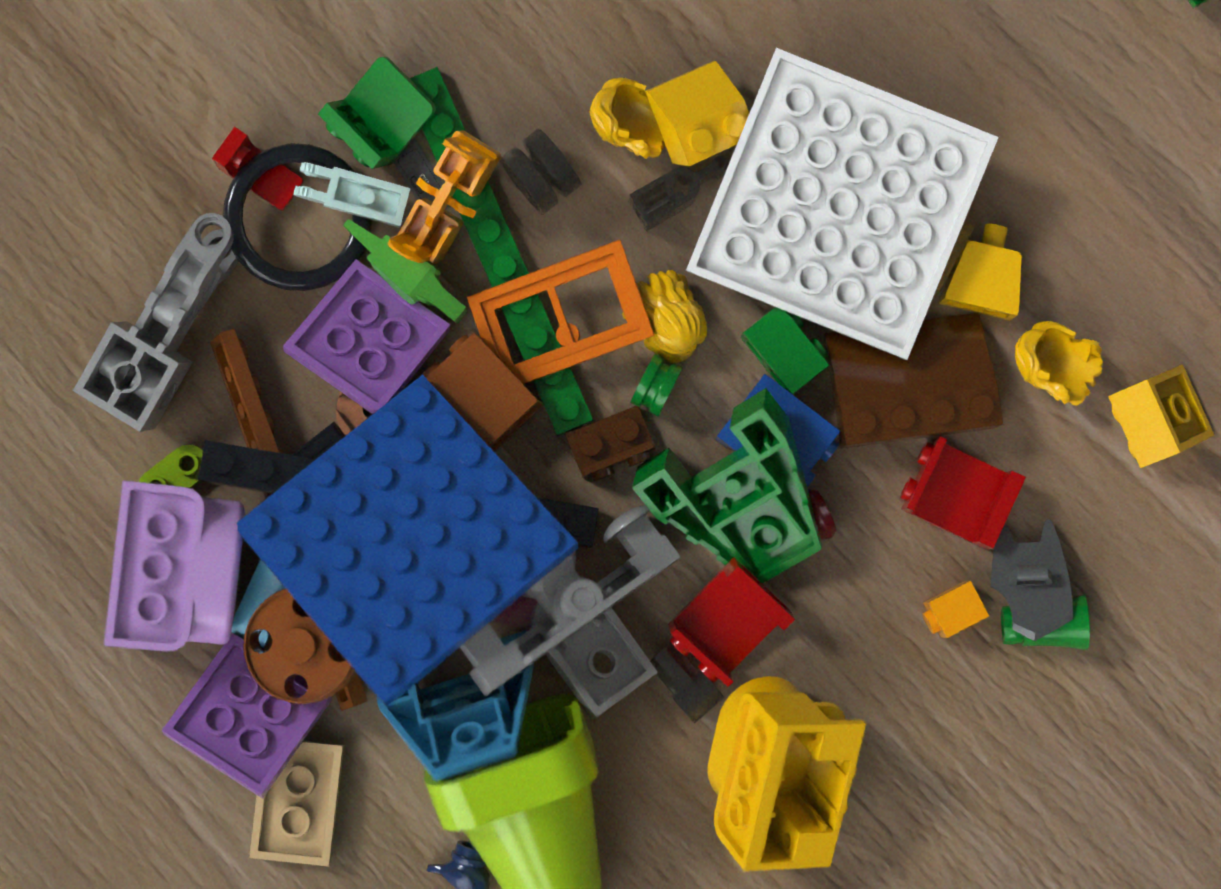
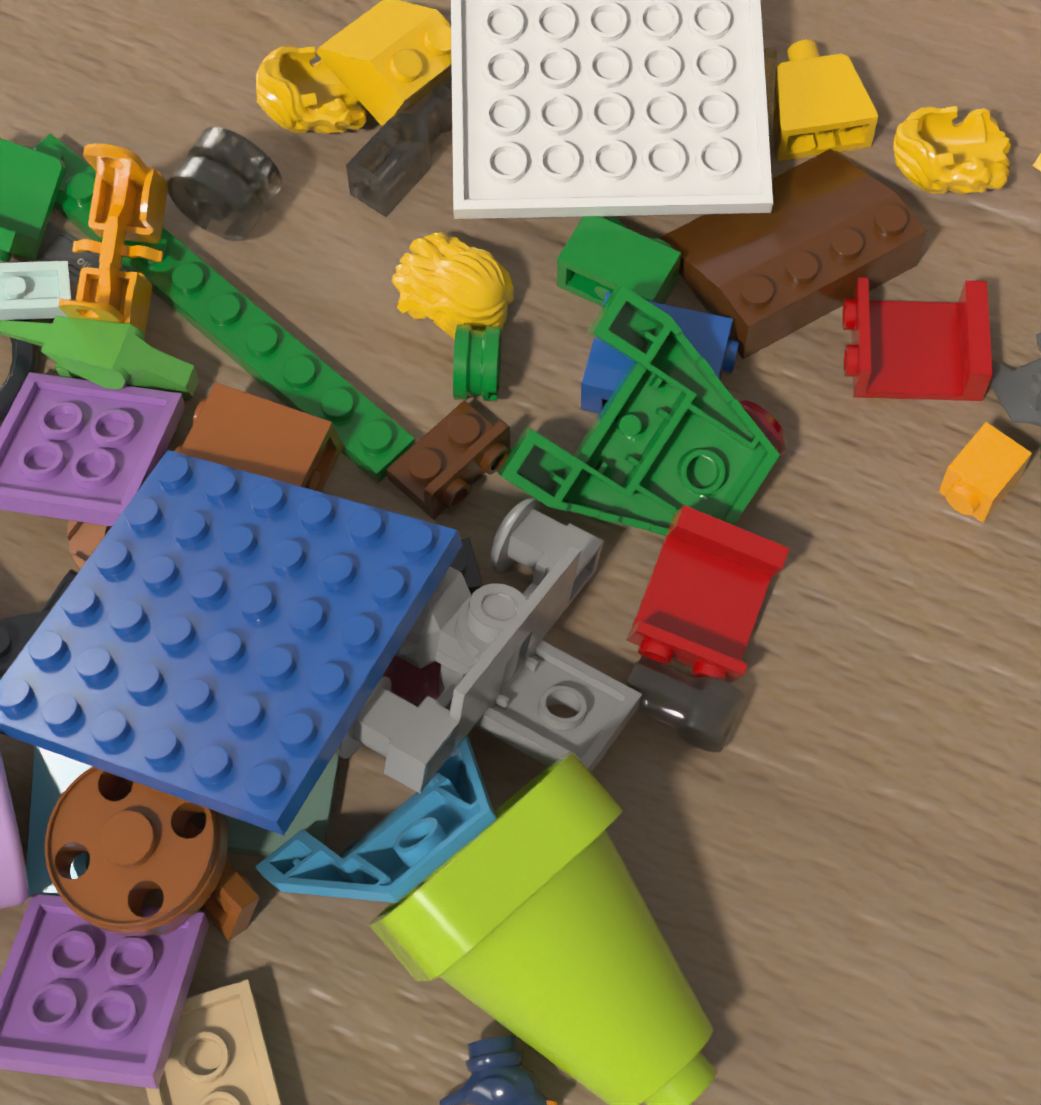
camera: 15 degrees left, 20 degrees down
orange door [467,239,655,384] -> none
yellow brick [707,676,866,871] -> none

